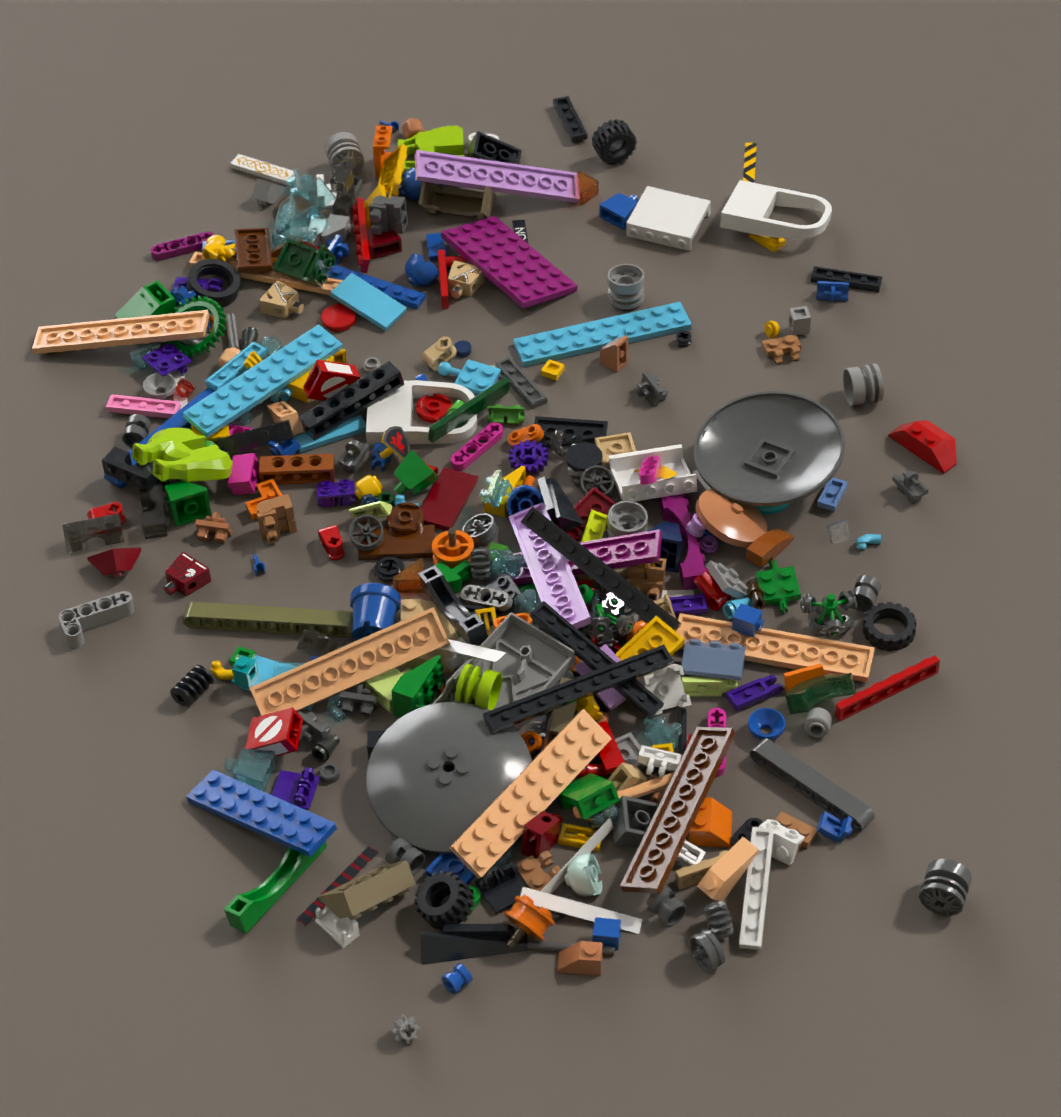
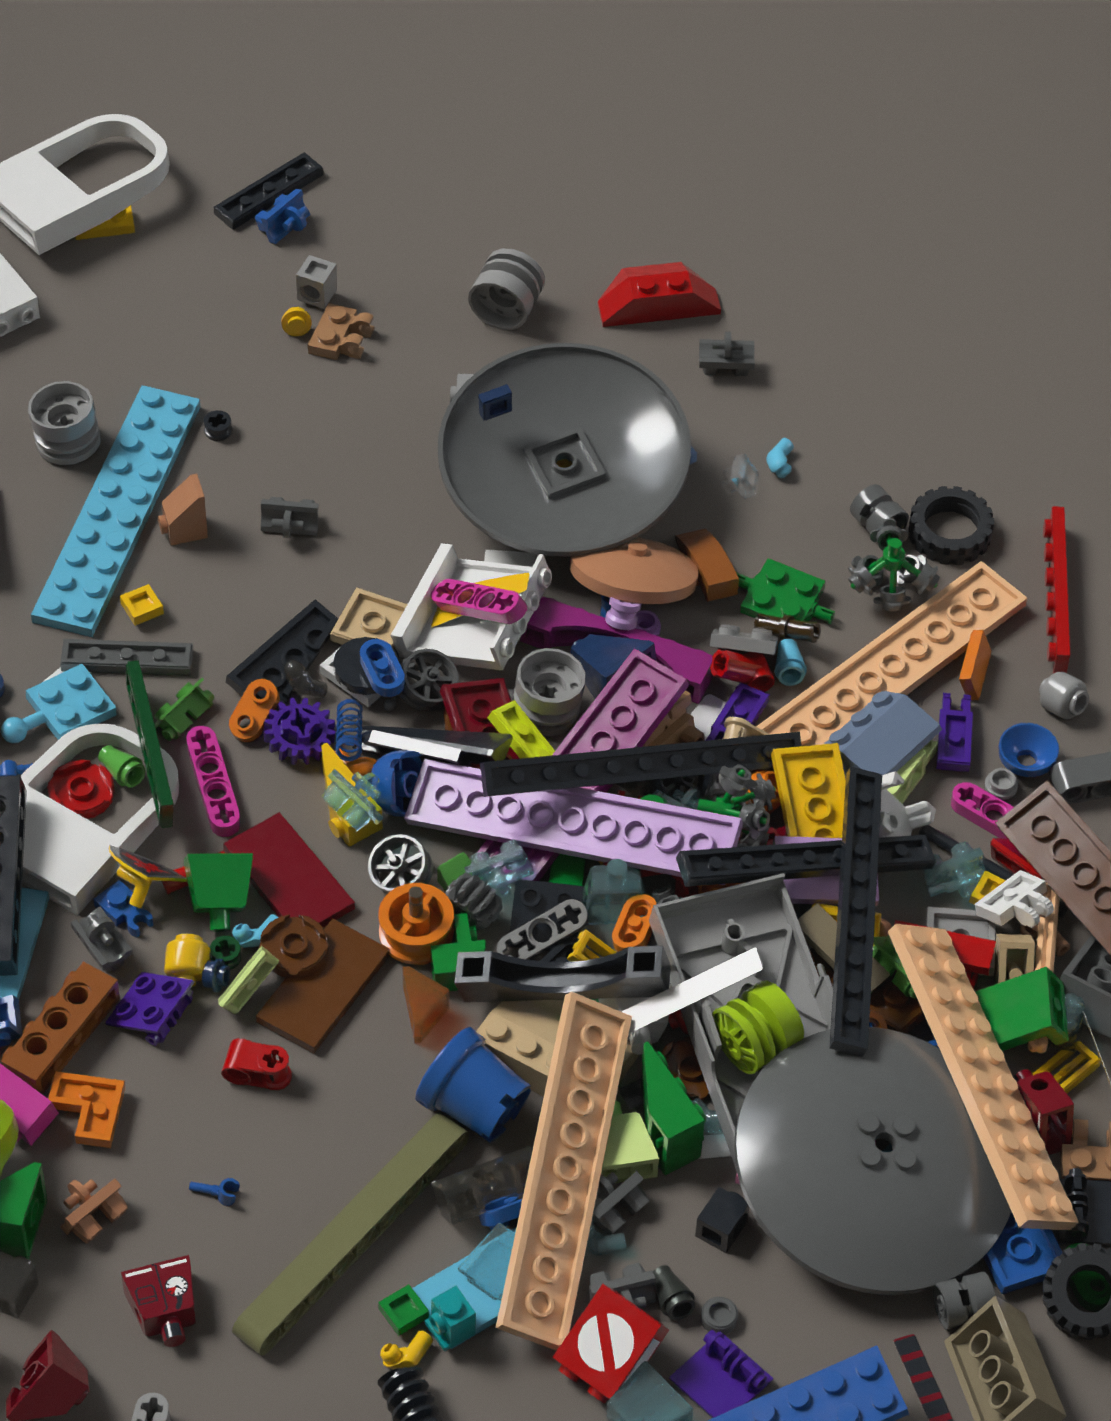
camera: 60 degrees left, 5 degrees up
medium nougat hips [256,494,297,544] -> none
dark grey wheel [349,515,384,551] -> none
black gear [374,557,405,582] -> none
blue brick [732,603,764,638] -> none
clear green arch [785,673,856,715] -> none
none -> blue piece [335,699,363,761]
none -> blue plate [360,639,405,697]
none -> dark blue tile [478,384,512,421]
none -> light grey plate [984,768,1018,800]

